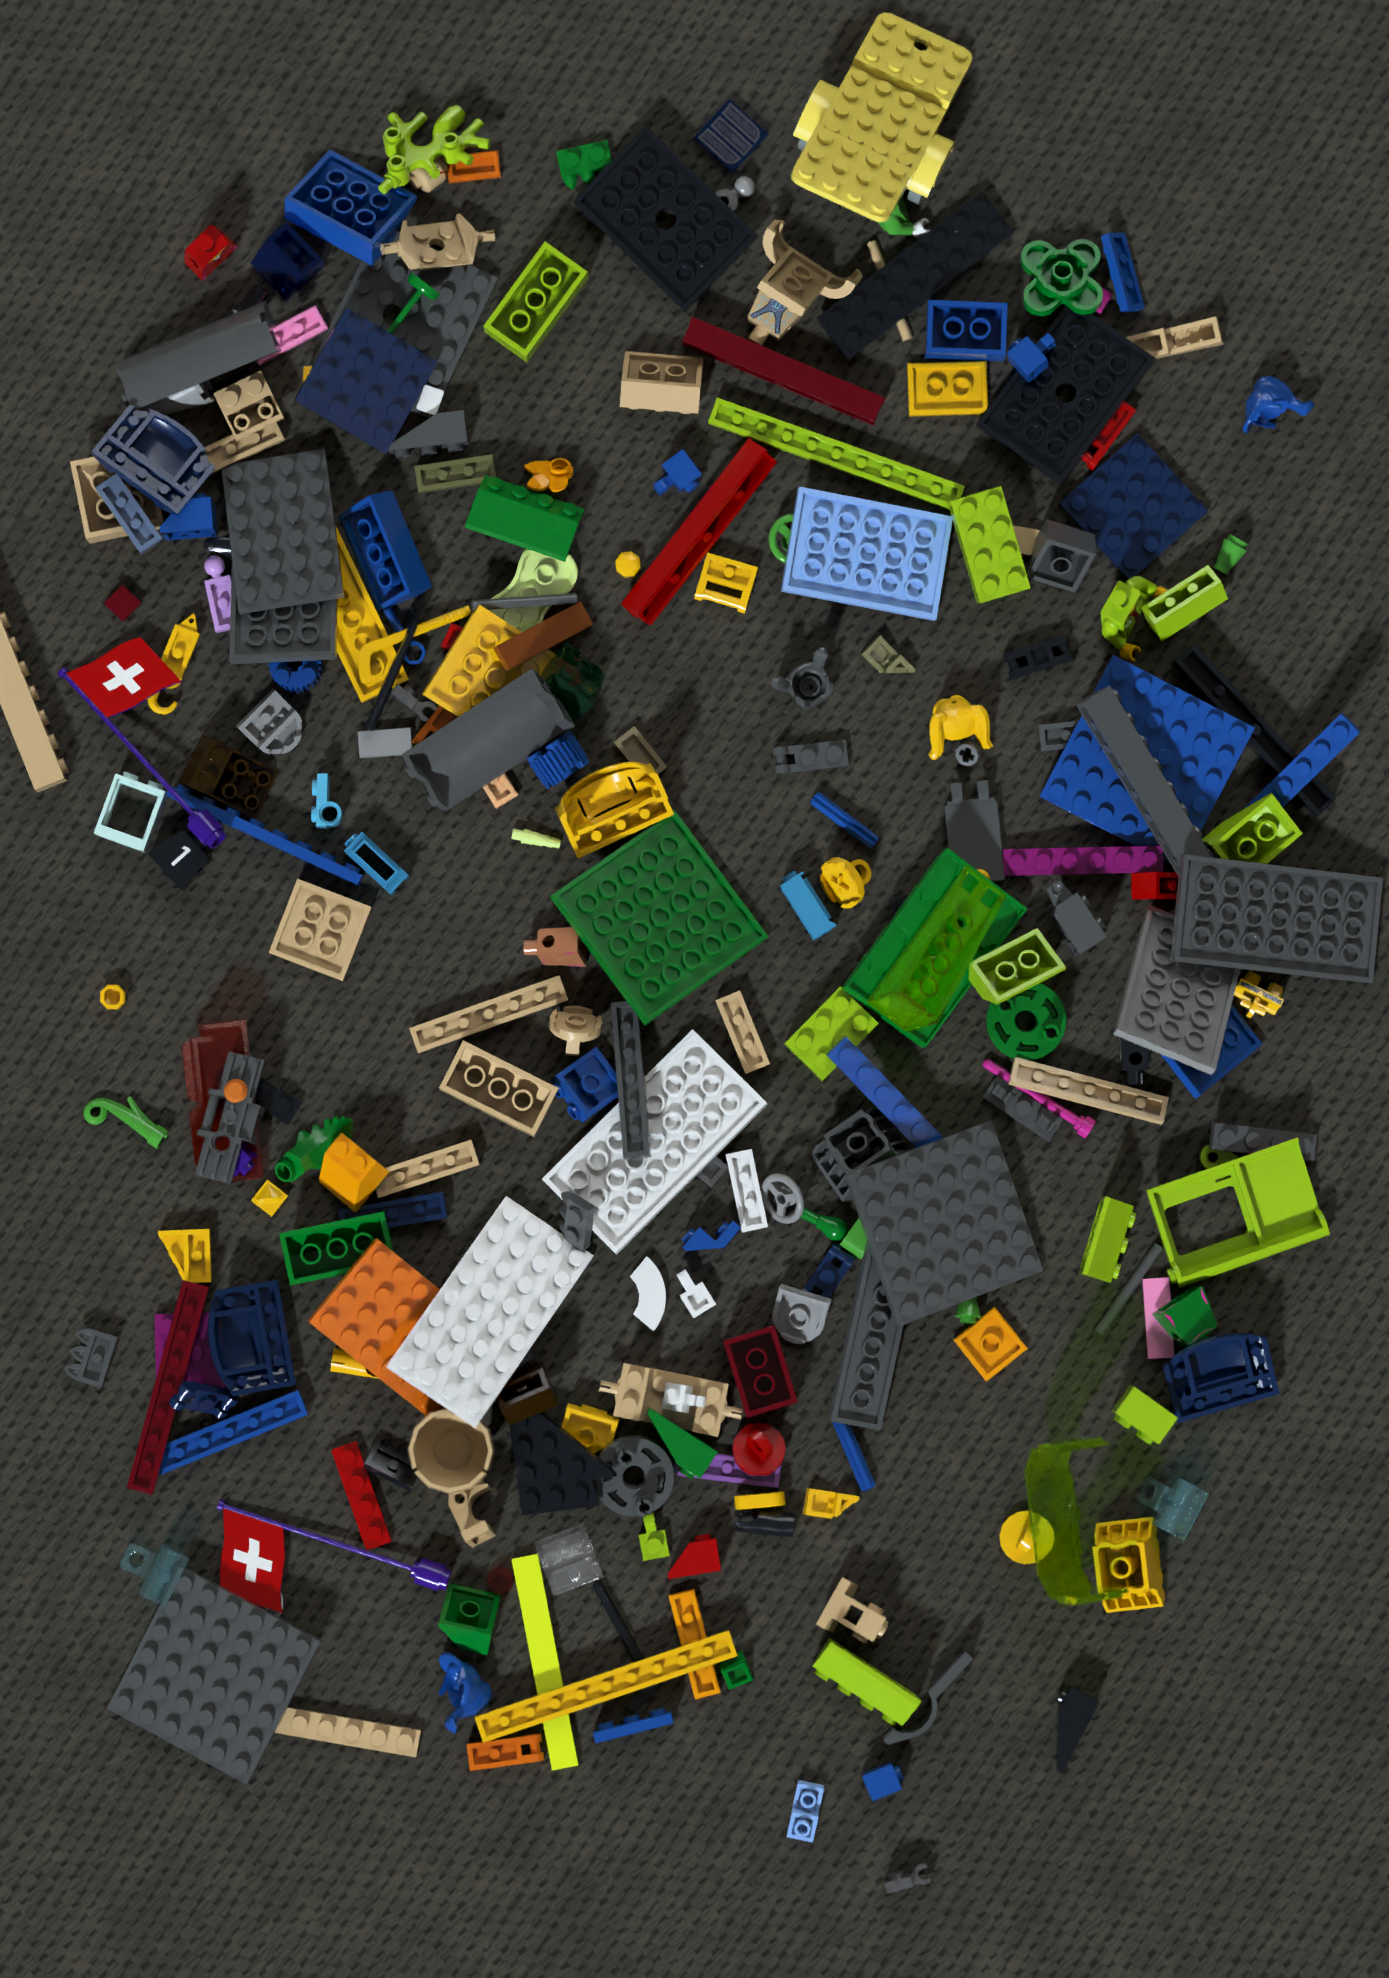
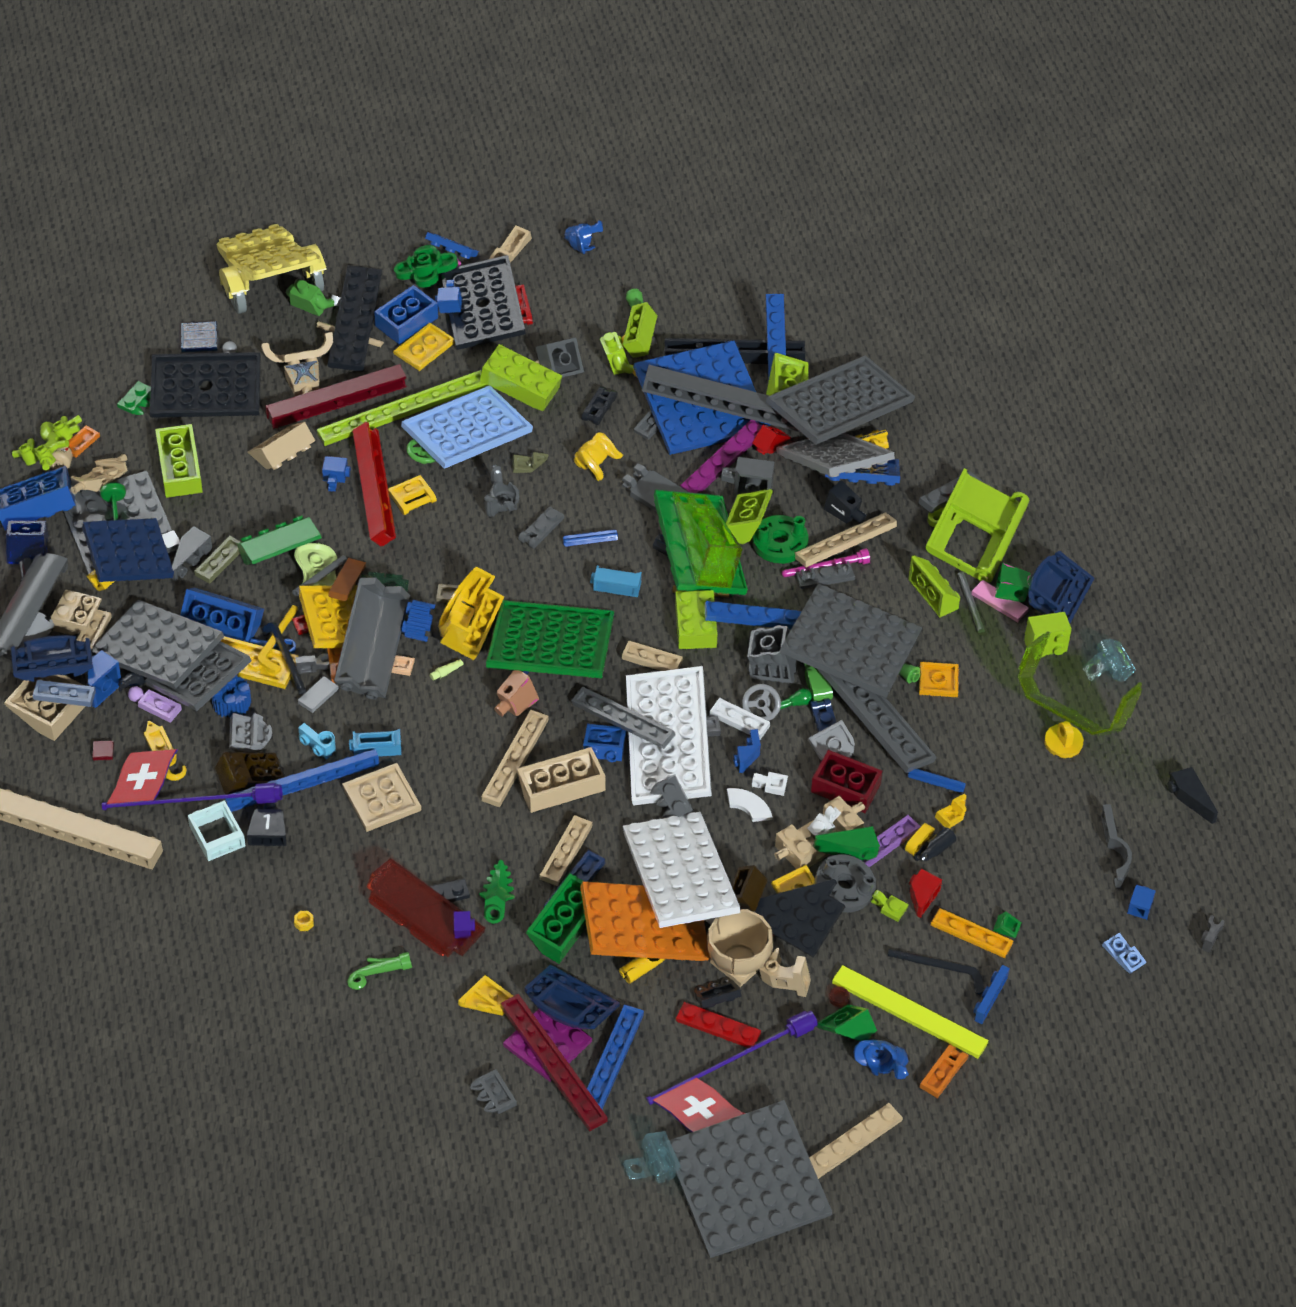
camera: 50 degrees left, 35 degrees down
dark blue plate [169,1380,240,1420] -> none
dark grey piece [195,1051,265,1184] -> none
yellow tile [251,1180,288,1217] -> none
bright pink tile [256,305,328,366] -> none
light orange slope [319,1132,390,1213] -> none
yellow plate [475,1630,738,1743] -> none
light orange plate [524,458,573,492] -> none
clear slope [534,1523,604,1596] -> none
tan tile [549,1006,603,1057] -> none
yellow tile [615,551,641,578] -> none
red tile [732,1423,786,1476] -> none
lime slope [812,1637,921,1726] -> none
tan tile [816,1577,888,1643] -> none
yellow tile [820,857,871,909] -> none
dark grey bush [955,739,982,766] -> none
dark blue plate [1059,433,1208,580] -> none
yellow slope [1093,1517,1165,1613] -> none

